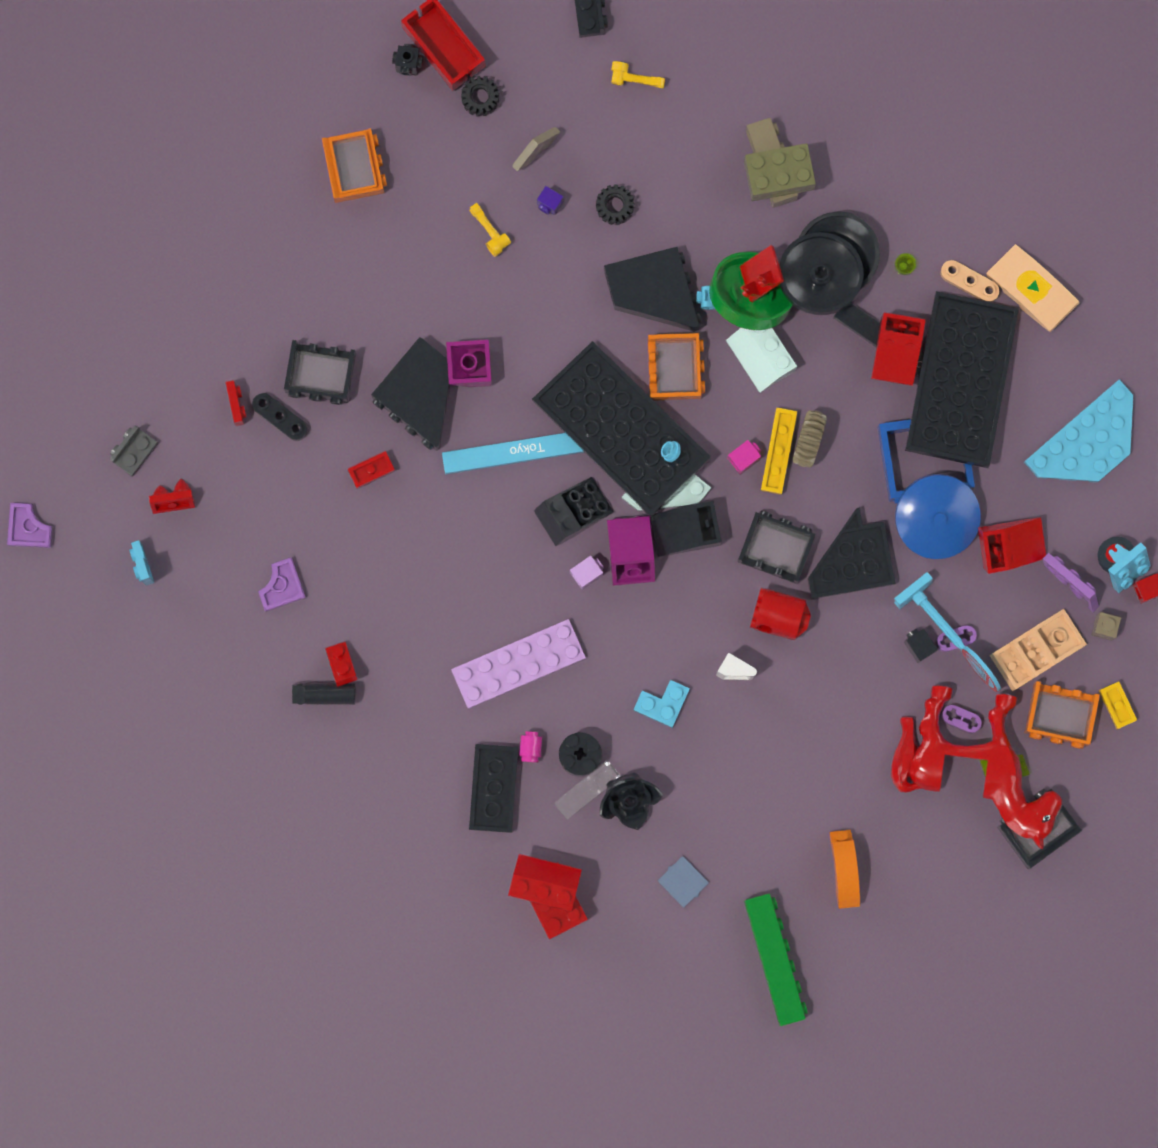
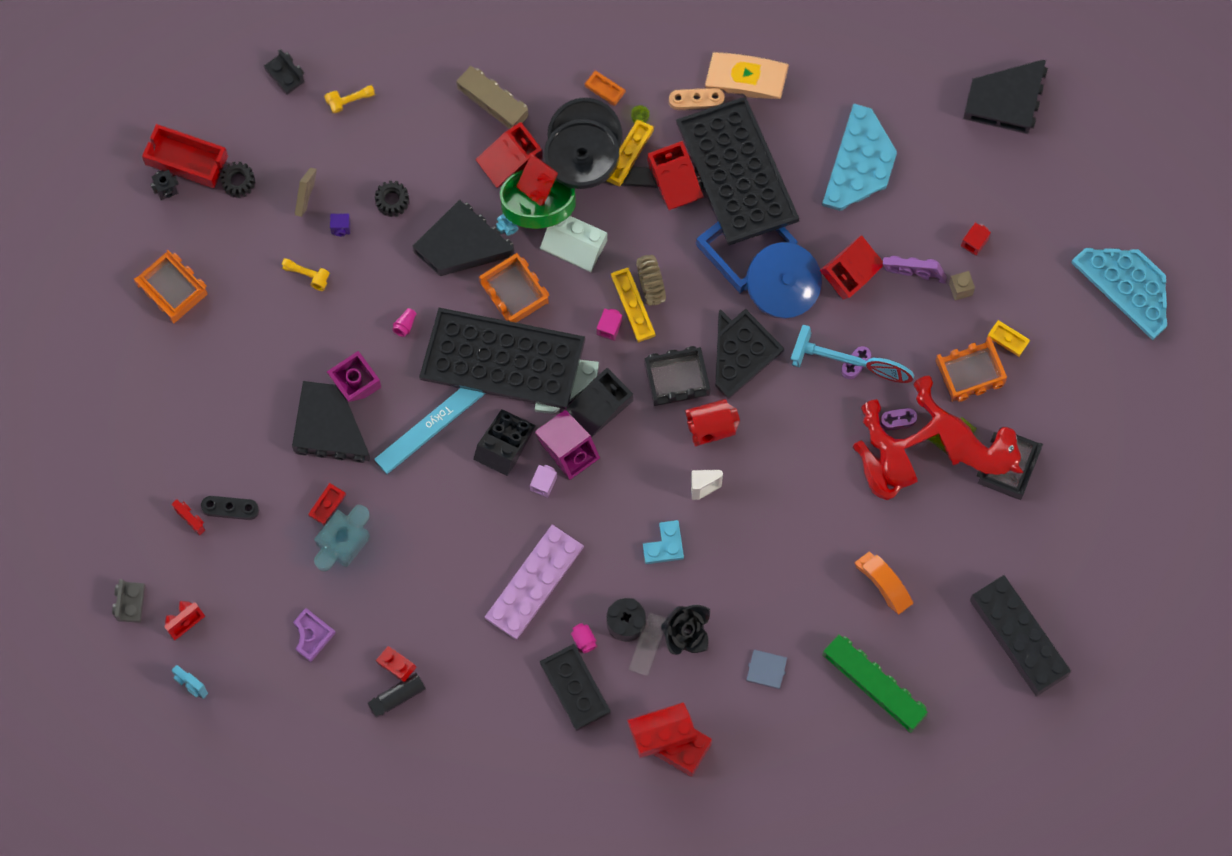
camera: 30 degrees left, 10 degrees down
medium lavender tile [7,503,52,548] -> none
window [284,340,356,405] -> none
medium azure plate [661,441,681,462] -> none
olive brick [744,143,816,201] -> none
black brick [904,628,938,663] -> none
light nougat slope [989,609,1087,691] -> none
medium azure plate [1097,537,1151,593] -> none
none -> clear light blue brick [314,505,370,571]
none -> dark pink cone [392,308,417,337]
none -> red slope [476,122,543,189]
none -> orange plate [584,70,625,106]
none -> yellow plate [606,120,654,187]
none -> black brick [970,575,1071,697]

